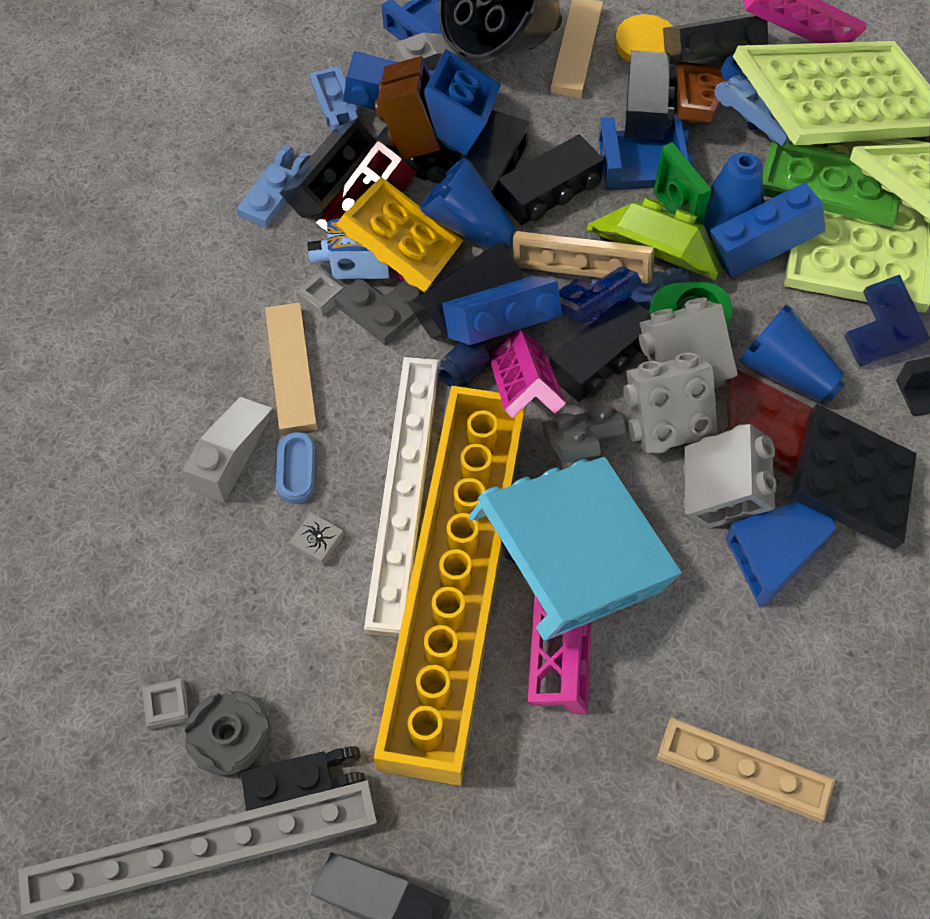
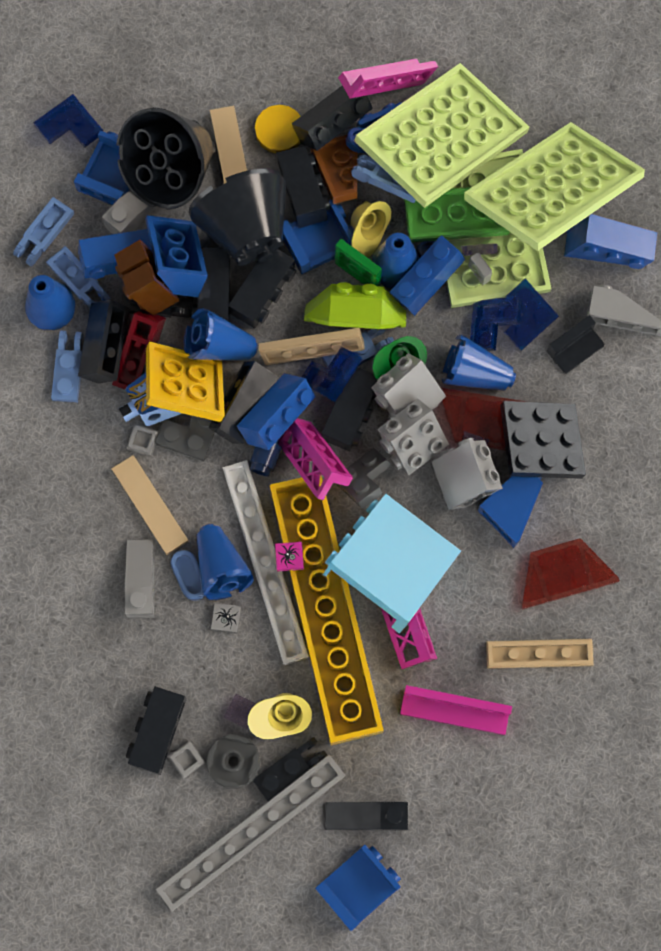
camera: 25 degrees left, 15 degrees up
none -> medium blue hinge [13,197,74,266]
none -> blue cone [25,275,76,330]
none -> black brick [126,686,187,775]
none -> black cone [189,168,286,266]
none -> blue cone [196,524,254,600]
none -> clear purple tile [224,694,256,730]
none -> light yellow piece [248,693,312,739]
none -> dark pink tile [275,542,304,572]
none -> light yellow piece [350,201,392,257]
none -> dark pink fence [400,685,512,735]
none -> tile [461,244,498,256]
none -> light grey tile [468,252,492,286]
none -> clear blue plate [470,296,522,351]
none -> clear red wing [521,538,620,610]

